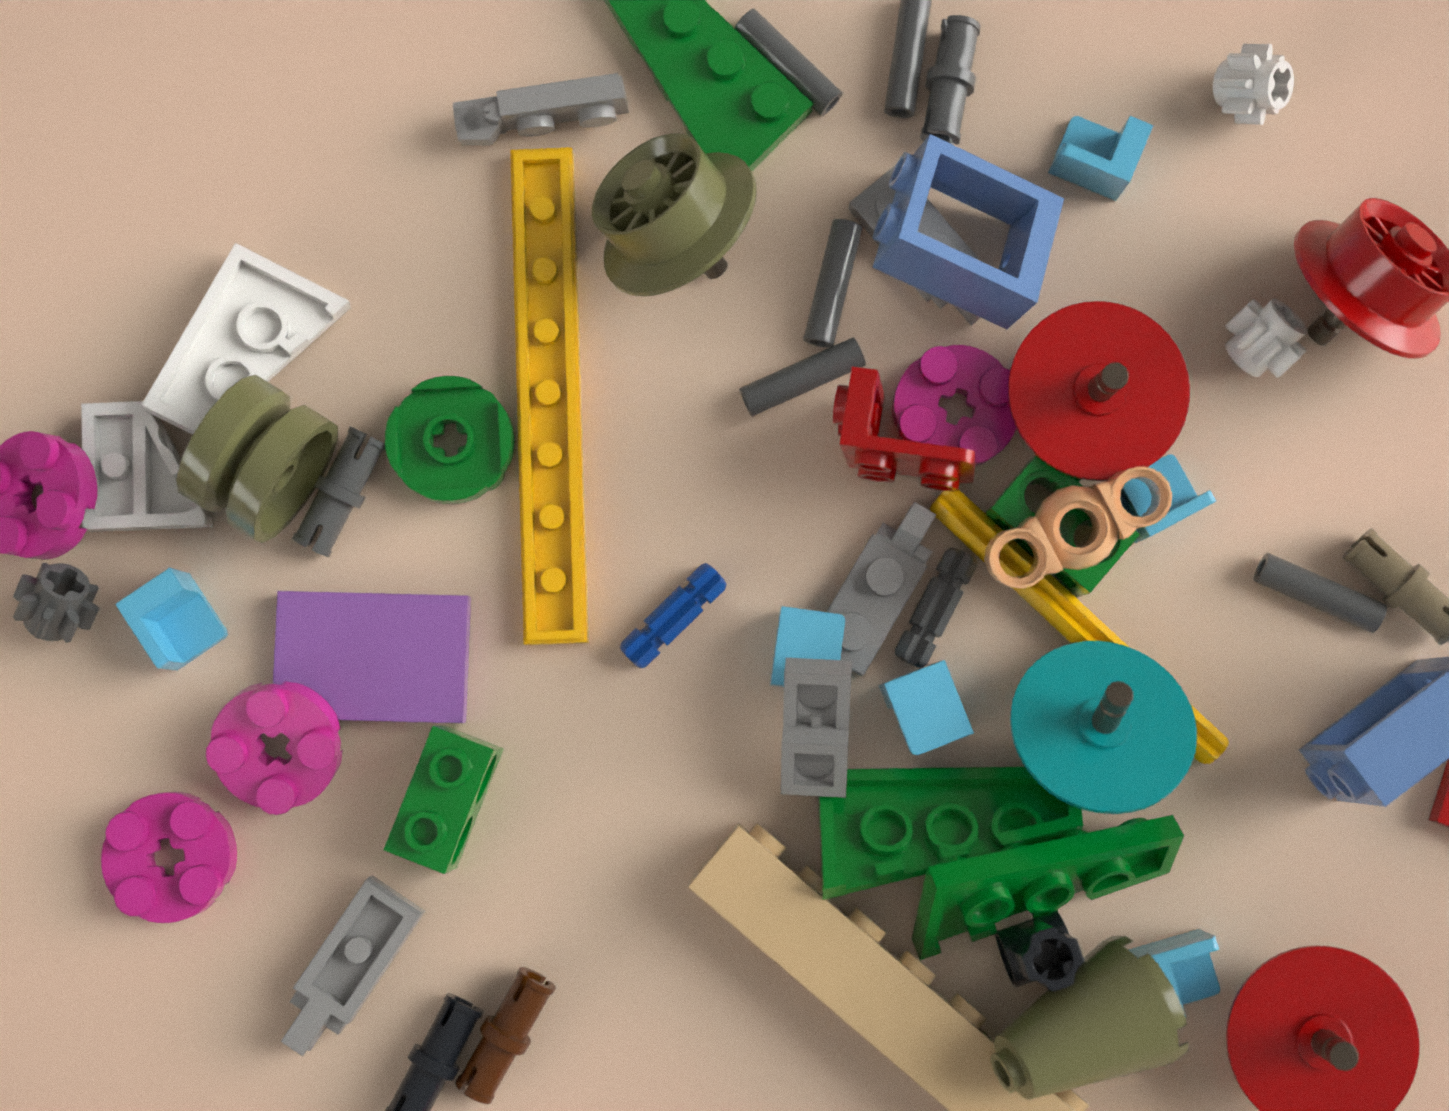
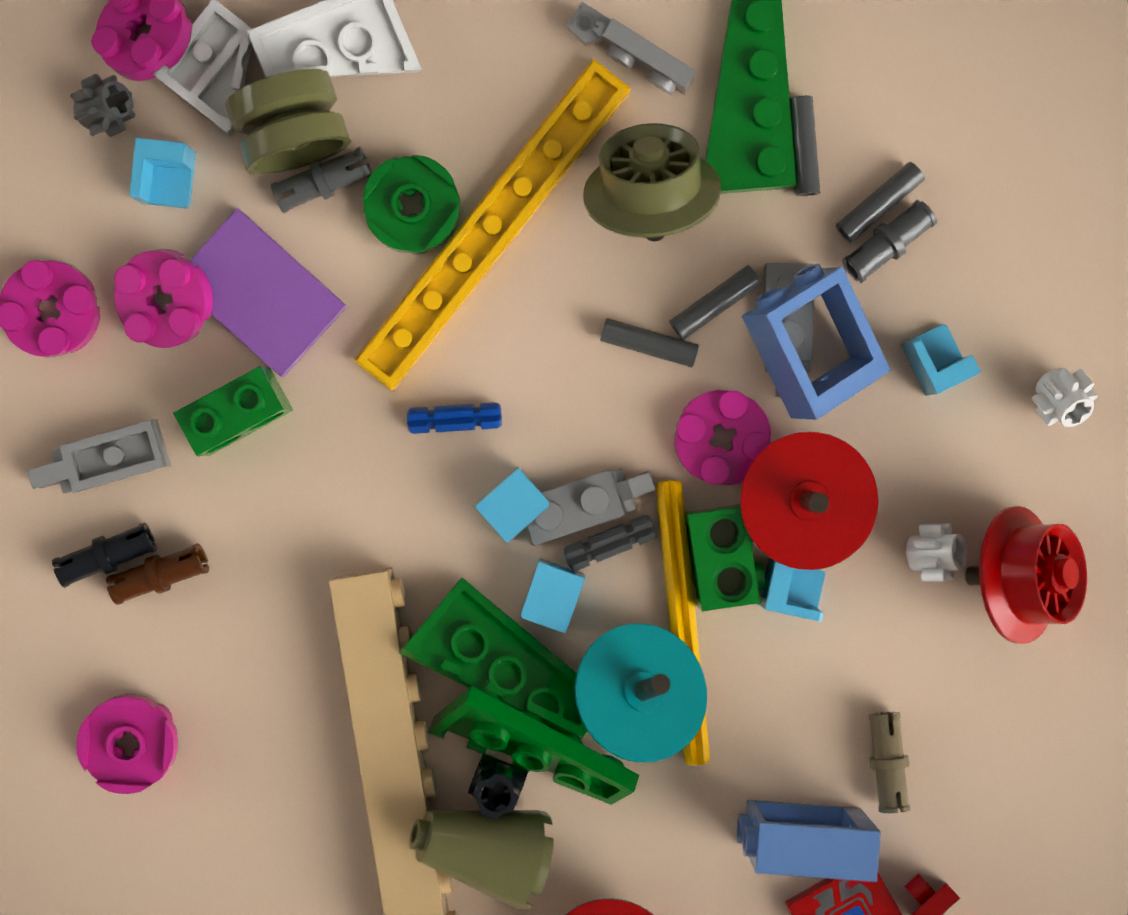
camera: 35 degrees right, 5 degrees up
light grey slope [781,658,852,798] -> none
red bracket [833,366,975,492] -> none
light nougat piece [984,466,1172,589] -> none
medium azure panel [1128,929,1220,1017] -> none
dark grey piece [1254,553,1387,633] -> none

